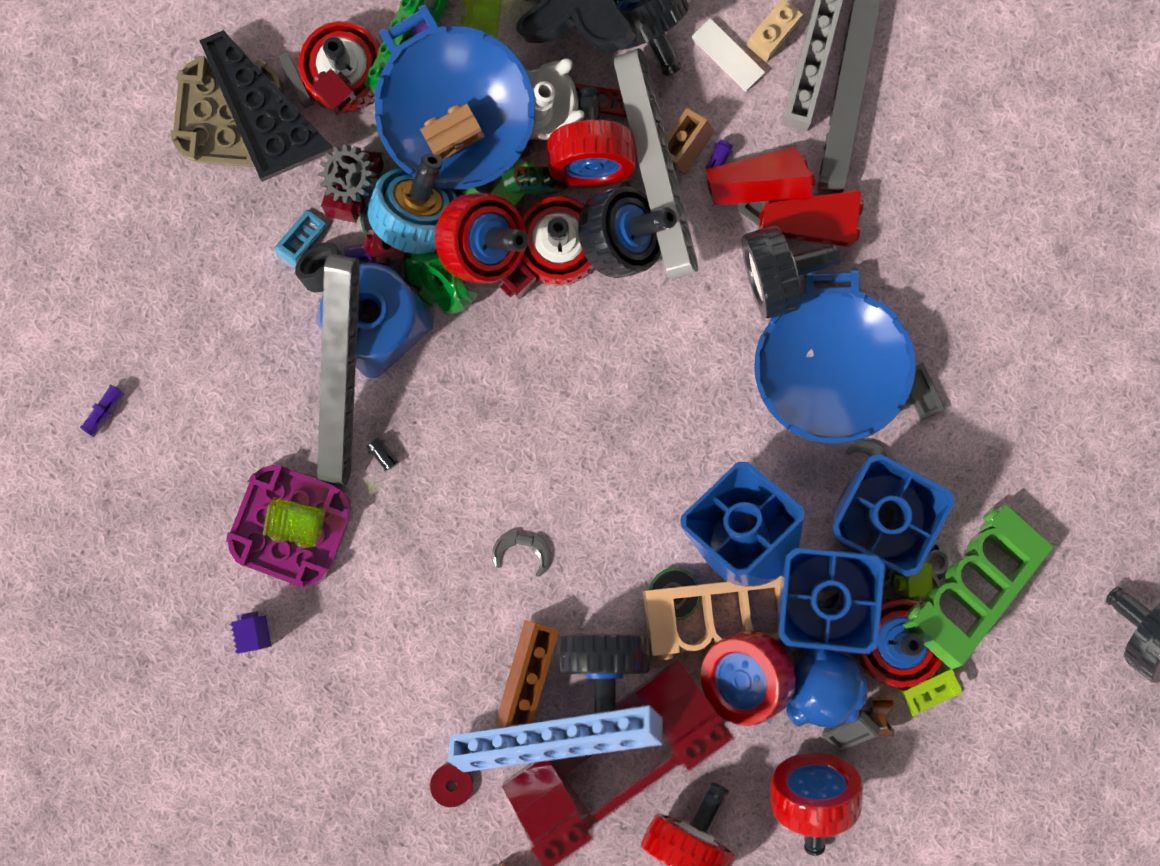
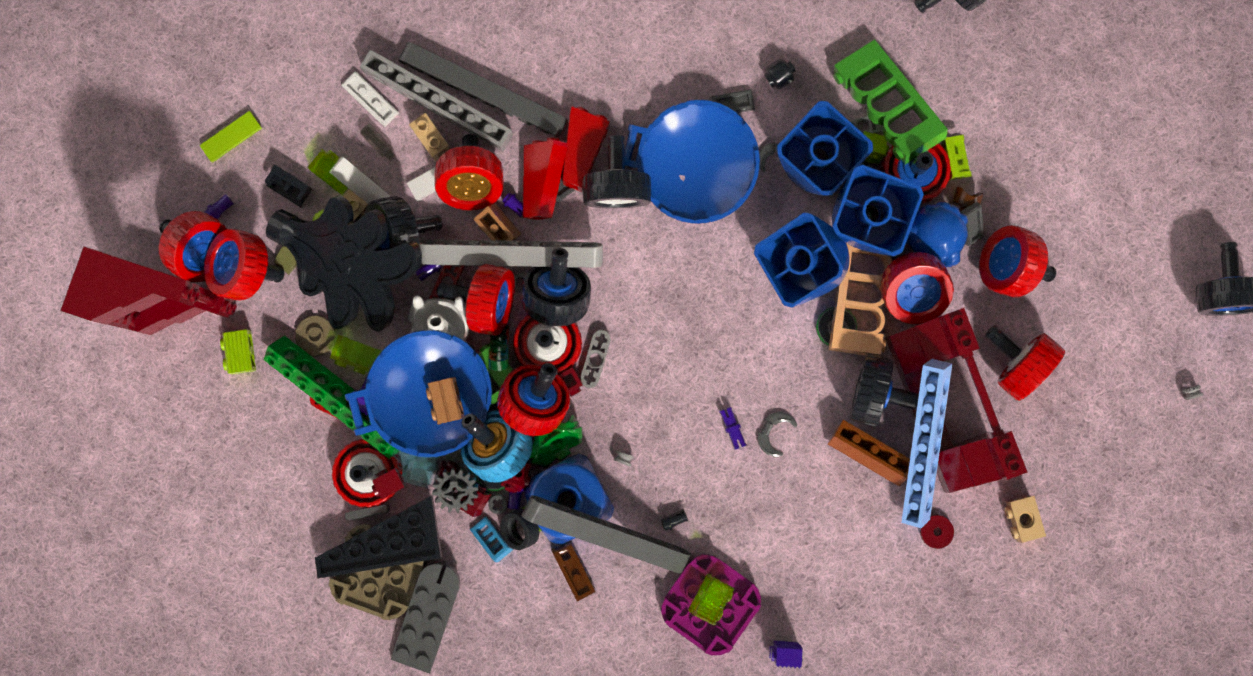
camera: 70 degrees left, 0 degrees up
none -> dark grey plate [390,561,460,674]
none -> clear light blue slope [402,456,439,489]
none -> dark purple pin [416,264,442,282]
none -> red wheel [434,134,504,210]
none -> dark grey bush [488,495,507,514]
none -> reddish brown plate [551,541,596,602]
none -> light grey beam [580,330,611,388]
none -> light grey bush [614,451,634,466]
none -> dark purple pin [719,407,747,450]
none -> black head [764,59,796,89]

